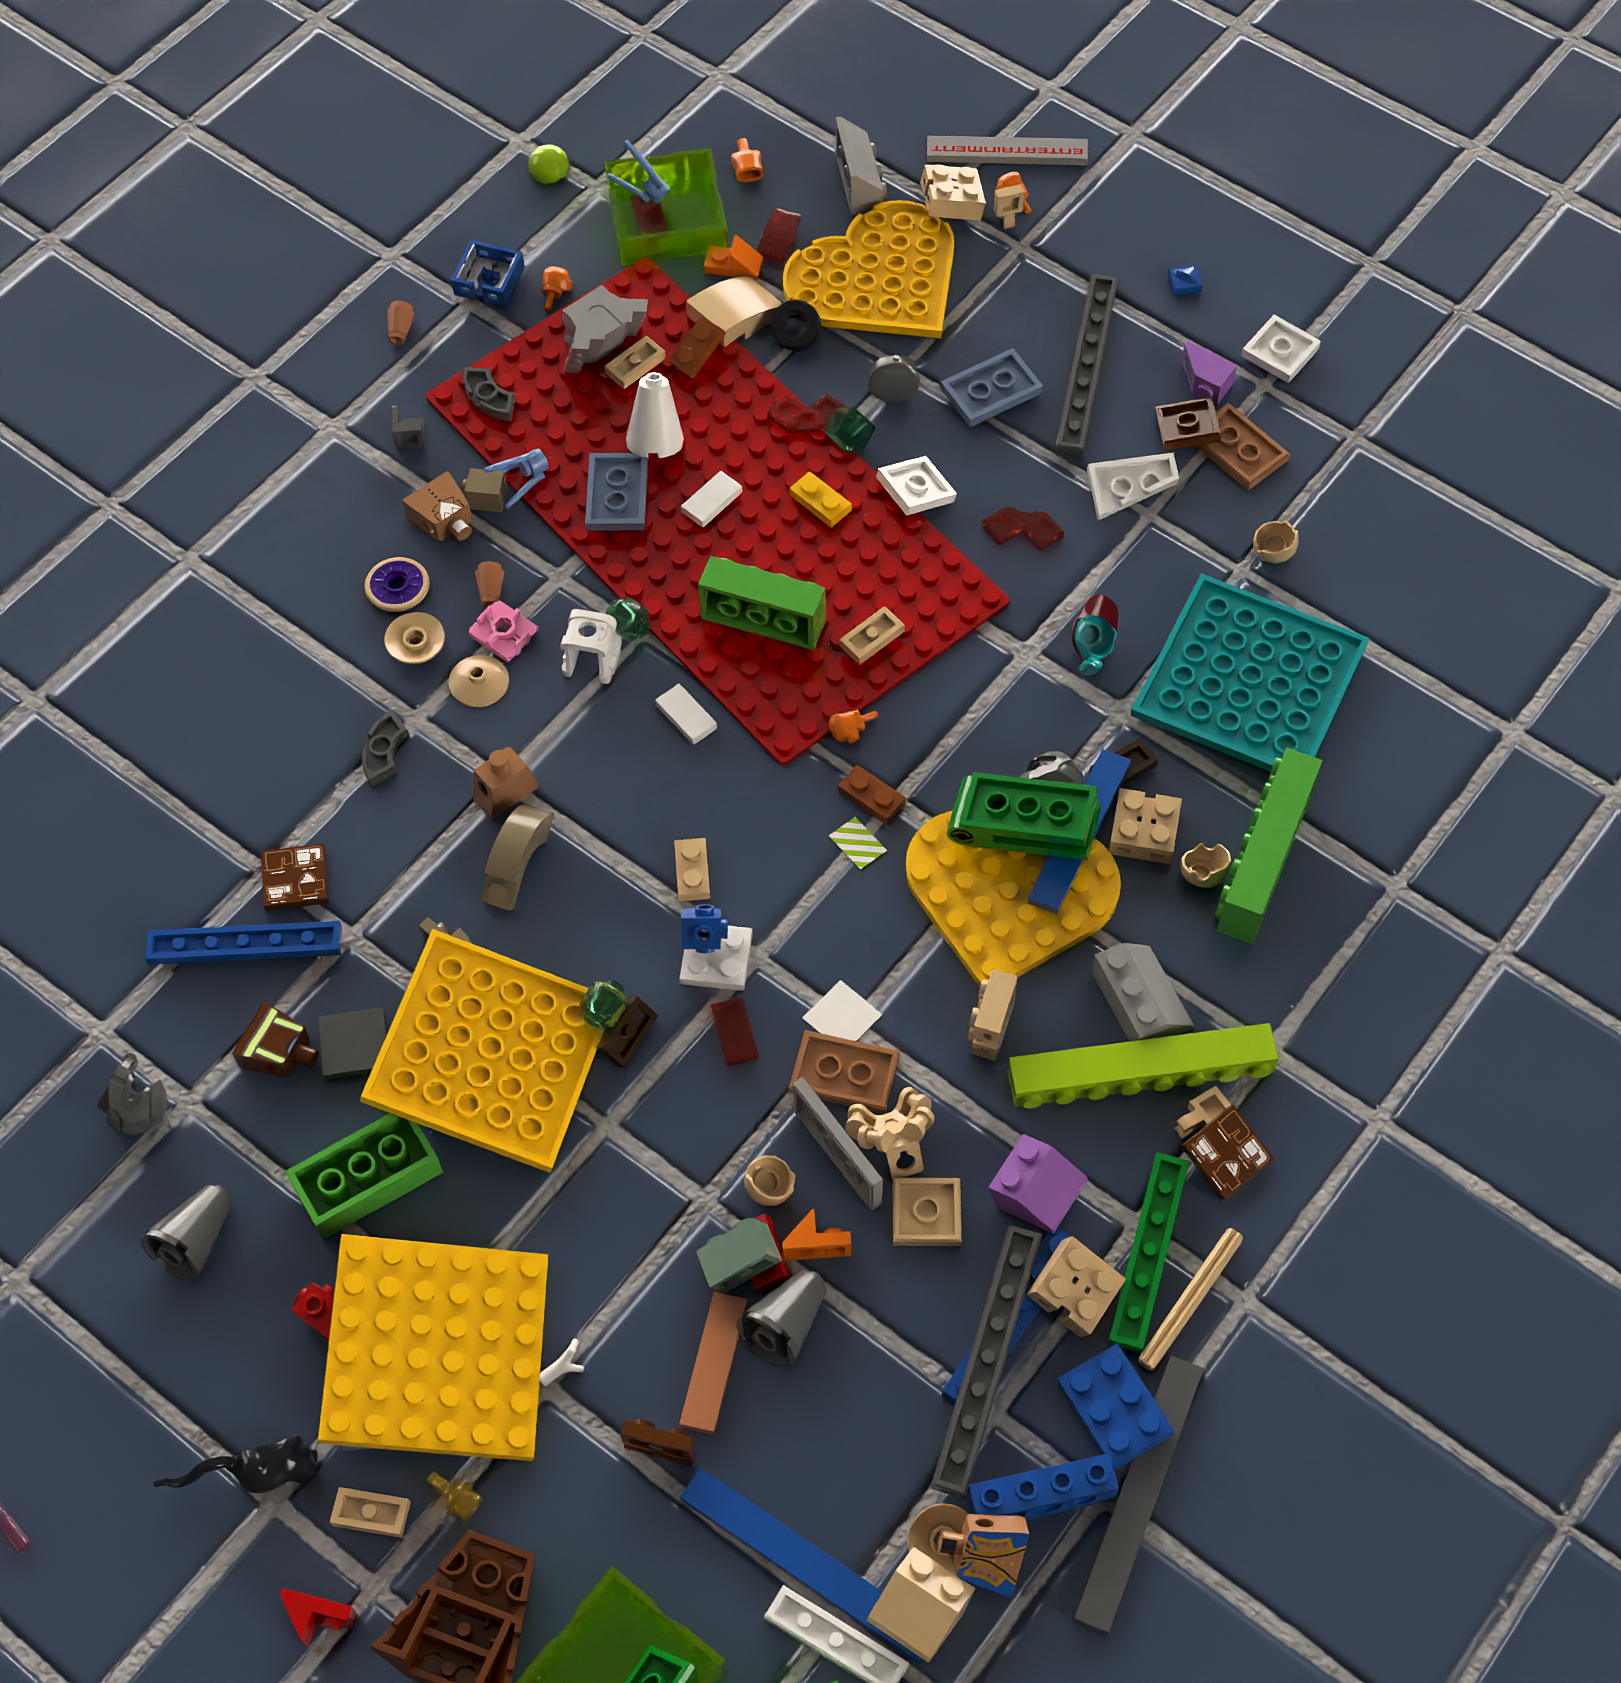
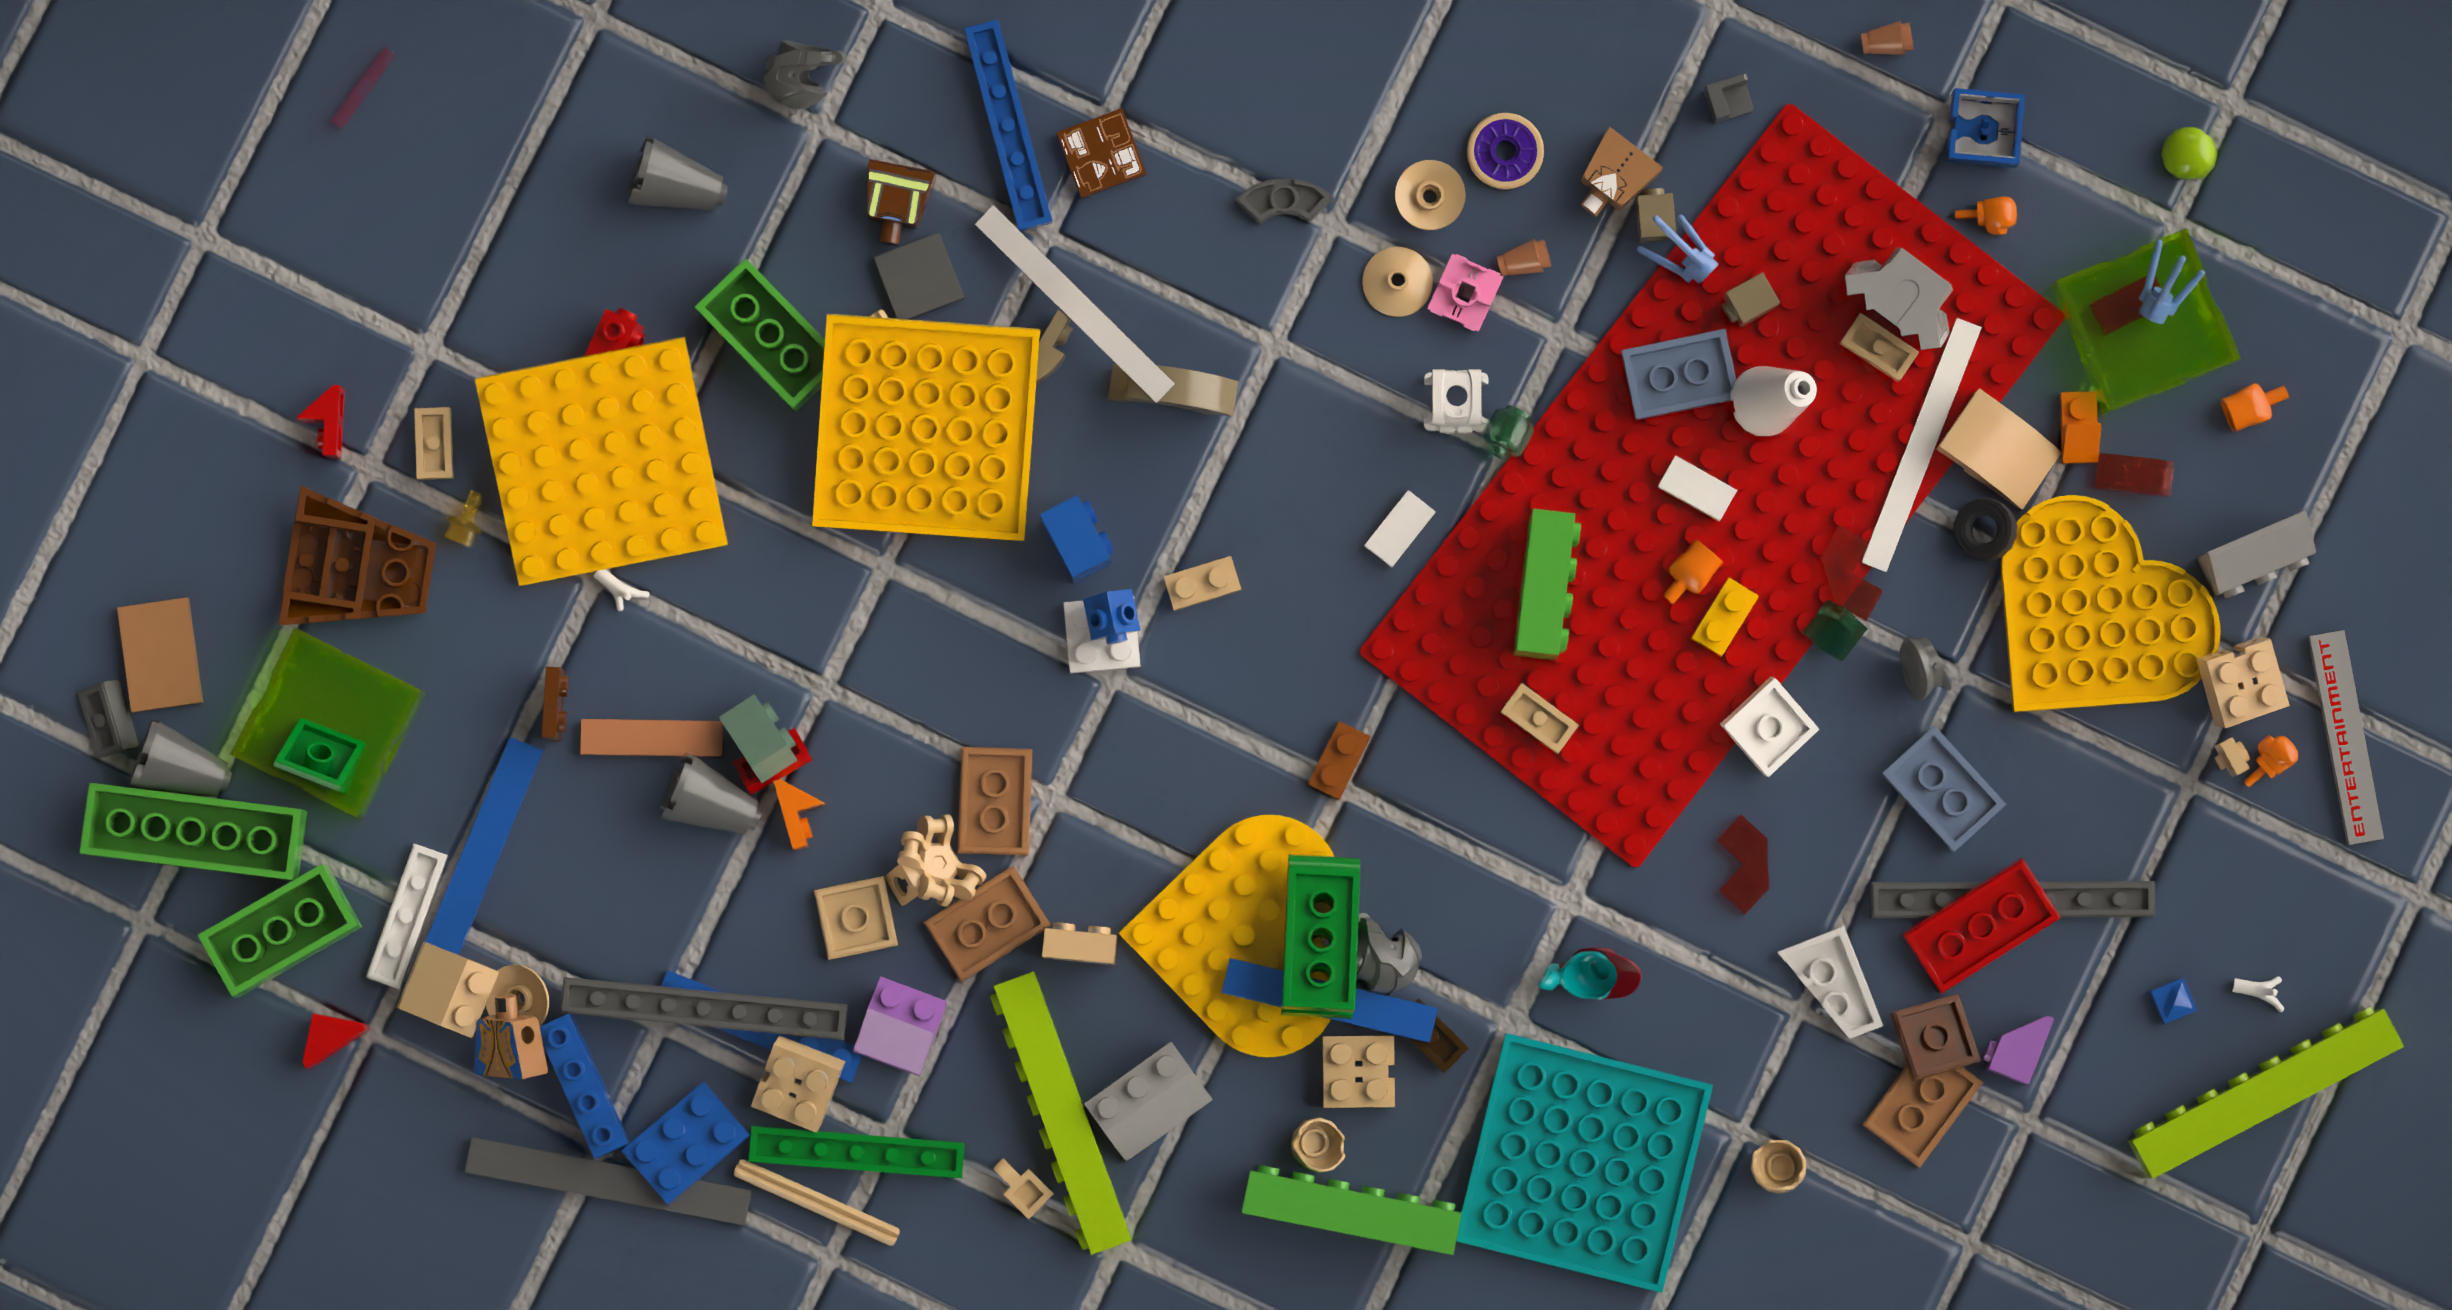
camera: 75 degrees right, 25 degrees up
black animal [153,1436,318,1493] -> none
dark grey tile [462,367,516,422] -> none
medium nougat torso [473,747,539,820] -> none
clear green head [579,979,628,1030] -> none
dark brown plate [596,995,658,1068] -> none
dark orange plate [669,315,726,379] -> none
clear red tile [711,997,759,1066] -> none
tan hair [744,1155,796,1206] -> none
light grey tile [793,1077,883,1211] -> none
white sticker [802,980,882,1041] -> none
orange piece [828,710,878,744] -> none
sticker [829,817,887,870] -> none
reddish brown tile [1181,1105,1274,1200] -> none
white plate [1241,315,1321,383] -> none
none -> medium nougat tile [923,866,1051,983]
none -> white sticker [975,205,1175,403]
none -> blue brick [1040,495,1114,583]
none -> orange piece [1662,539,1723,604]
none -> dark tan brick [1722,272,1780,328]
none -> white sticker [1862,318,1982,572]
none -> red tile [1902,857,2061,994]
none -> lime brick [2128,1006,2404,1179]
none -> white bar [2232,976,2284,1012]

